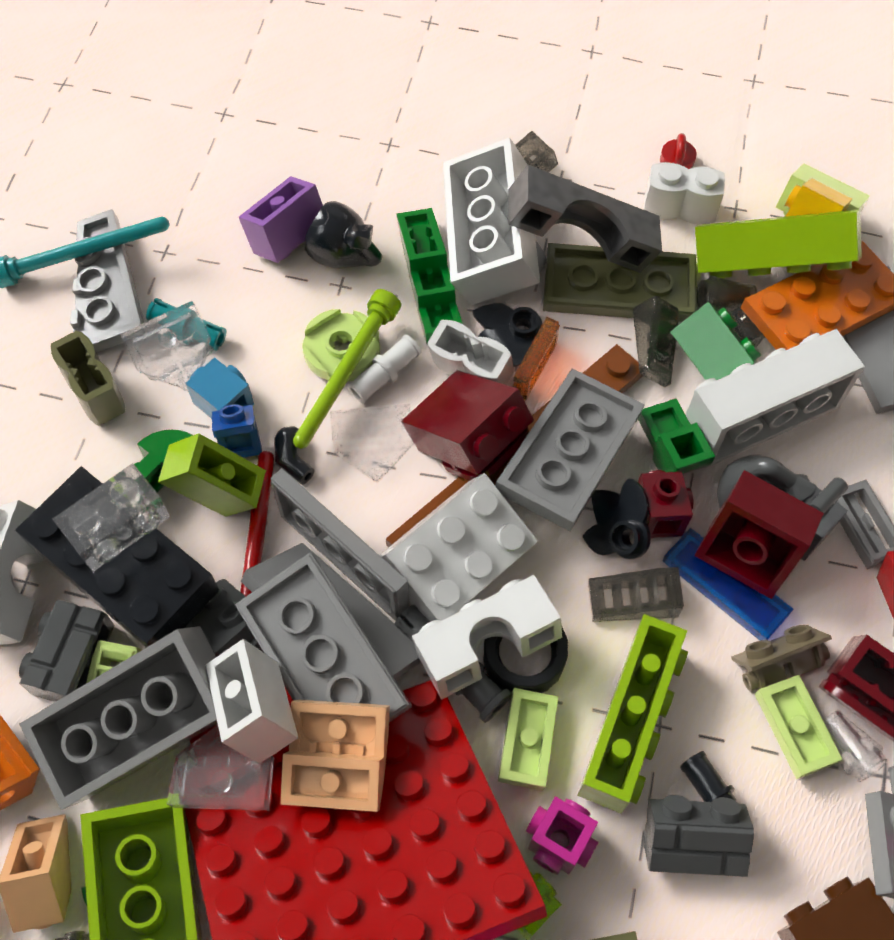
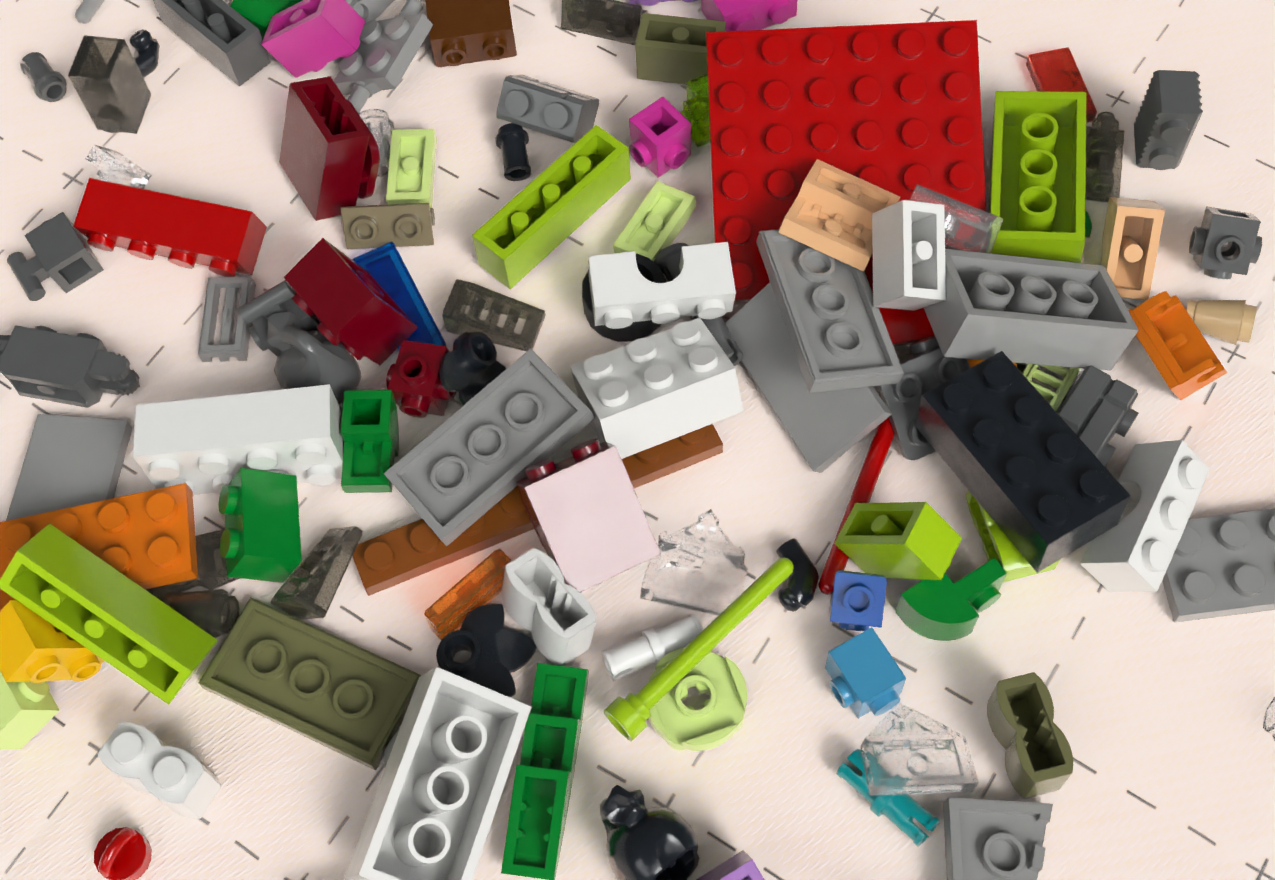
camera: 155 degrees left, 0 degrees up
clear brick [52,463,170,572] -> none
light grey tile [271,468,410,621] -> none
flat silver arch [508,165,662,273] -> none

